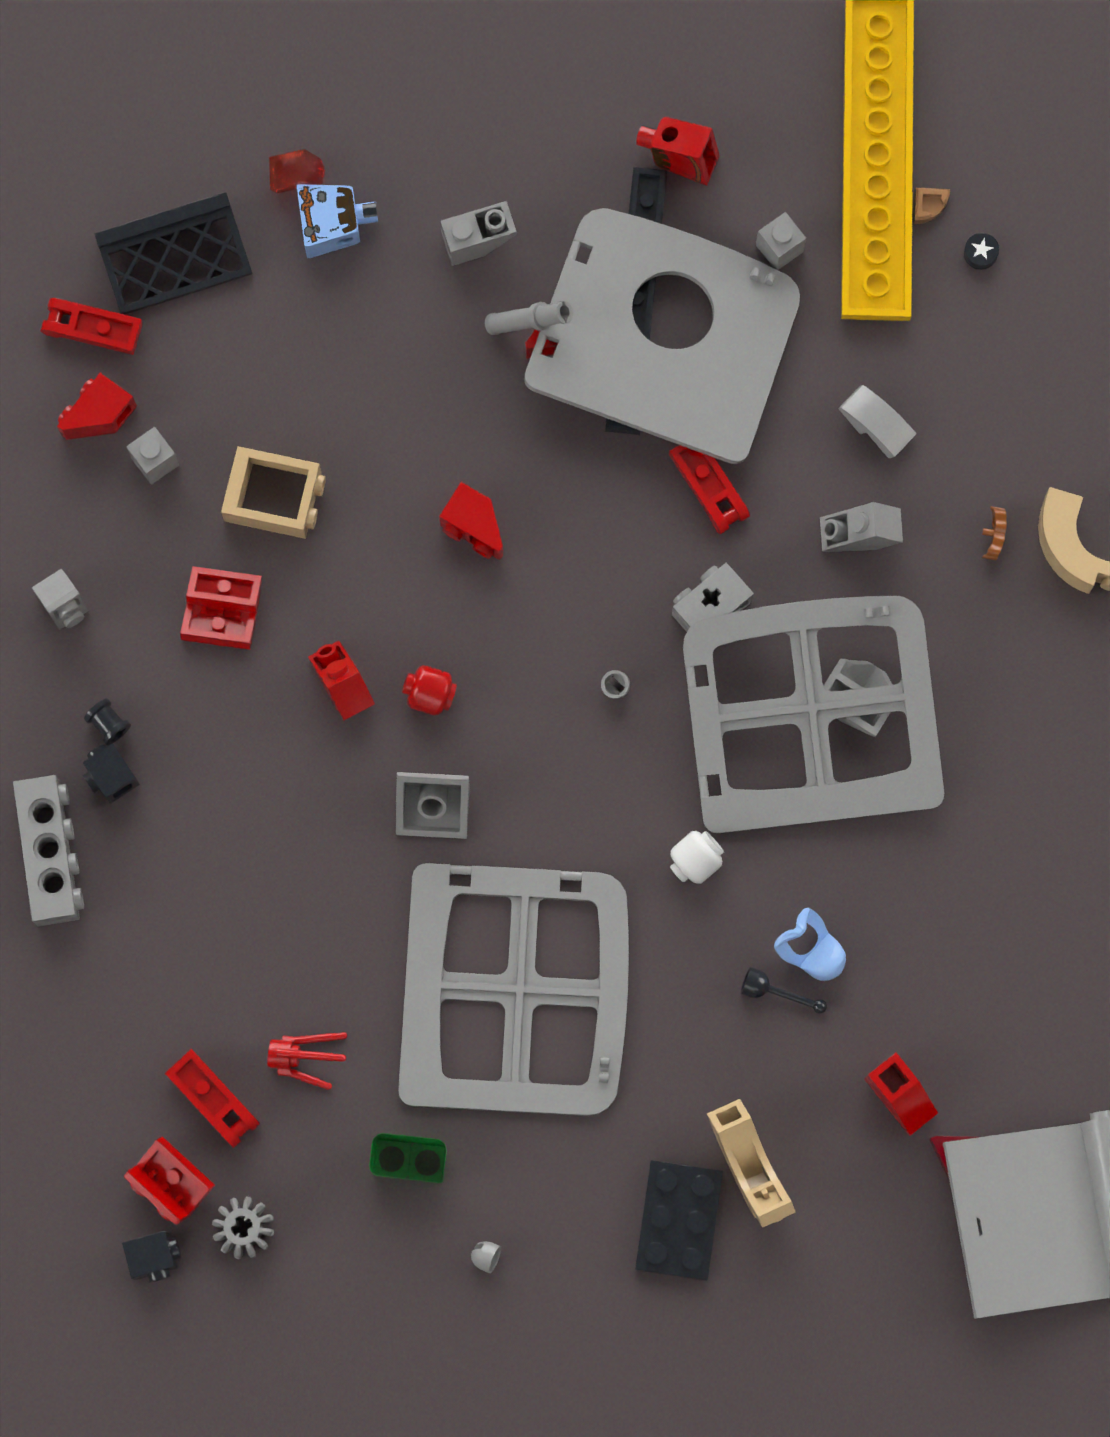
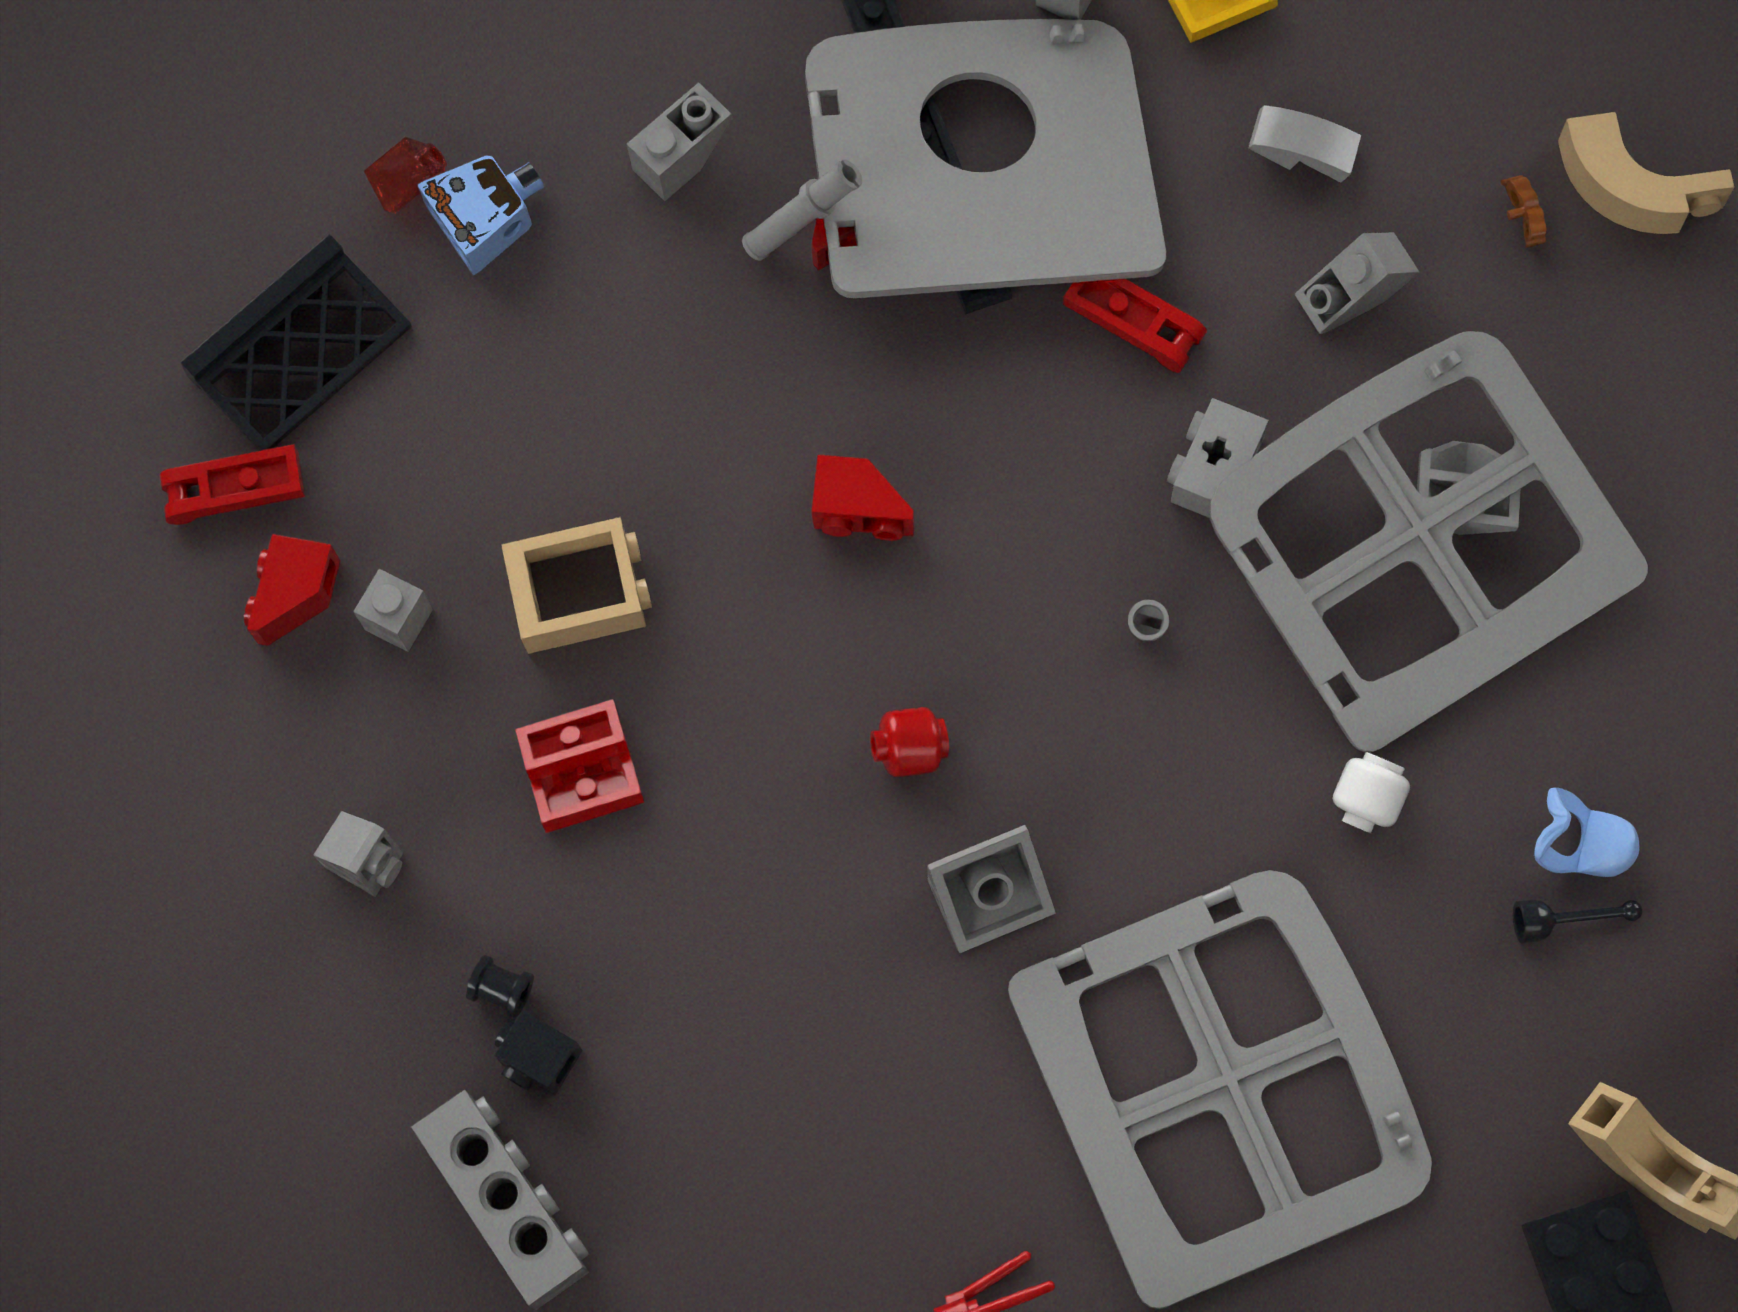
camera: 20 degrees left, 5 degrees down
red slope [308,640,375,720] -> none

